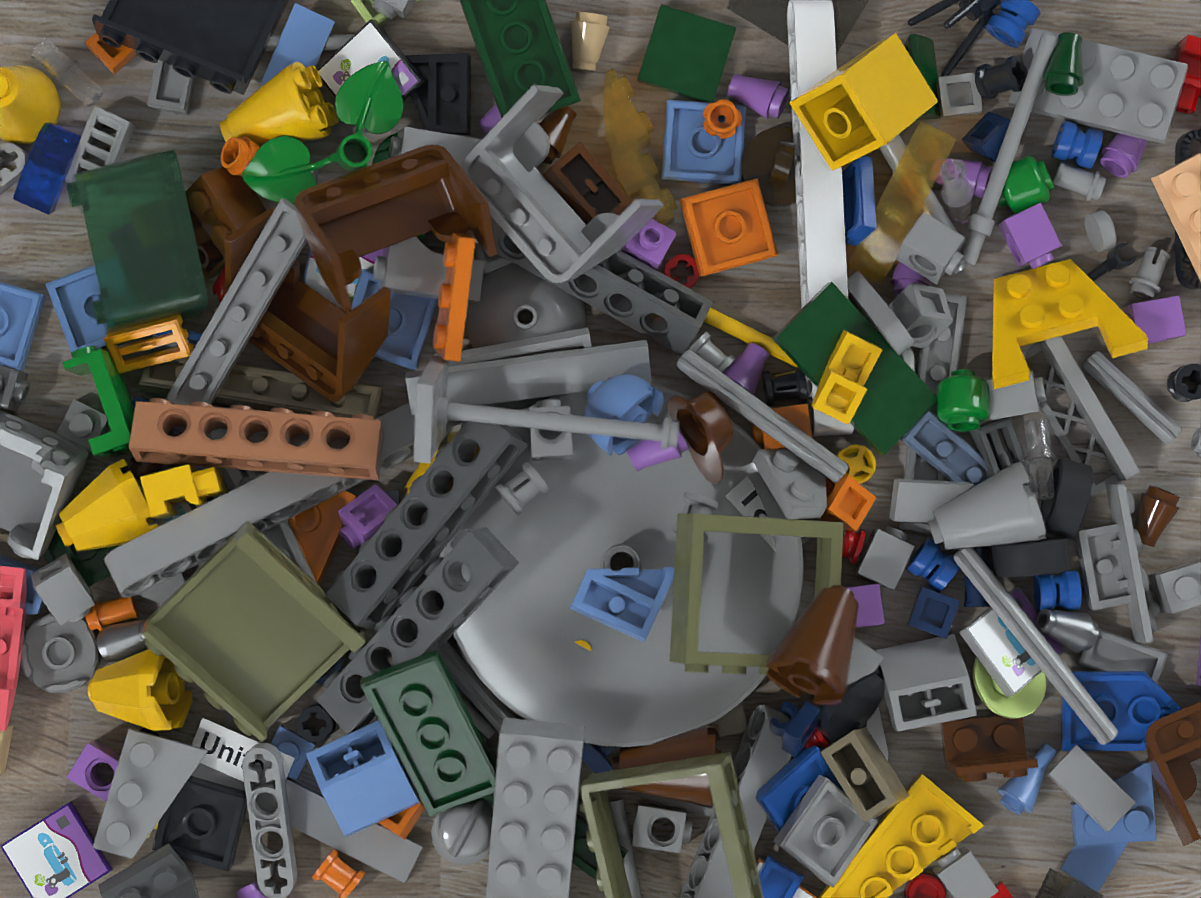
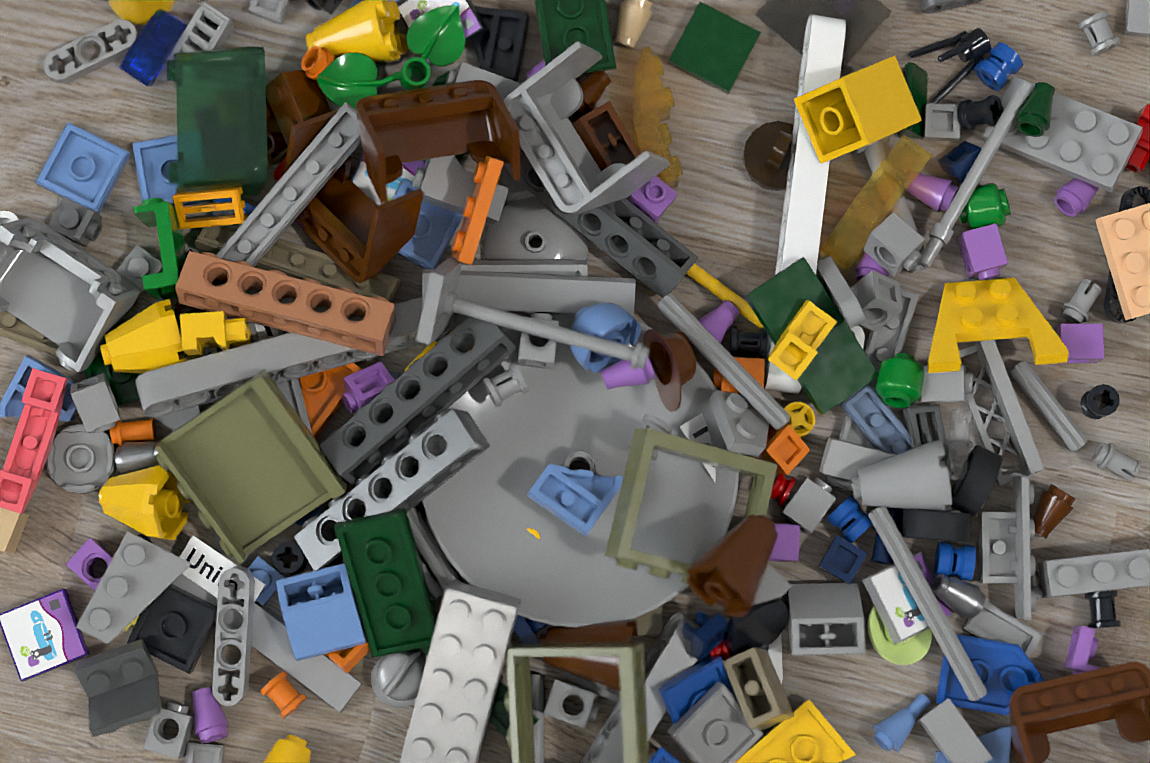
camera: 15 degrees right, 5 degrees down
medium blue tile [661,100,746,186] -> none
red bush [664,254,699,289] -> none
orange tile [679,178,778,277] -> none
light grey bush [689,331,735,373] -> none
orange plate [703,99,742,139] -> none
medium lavender cone [727,74,790,119] -> none
blue tile [842,156,876,246] -> none
clear axle [940,159,974,224] -> none
reddish brown bracket [940,715,1038,782] -> none
blue wheel [1051,119,1103,169] -> none
light grey pin [1053,161,1107,201] -> none
light grey tile [1085,210,1117,252] -> none
black hand [1086,242,1137,282] -> none

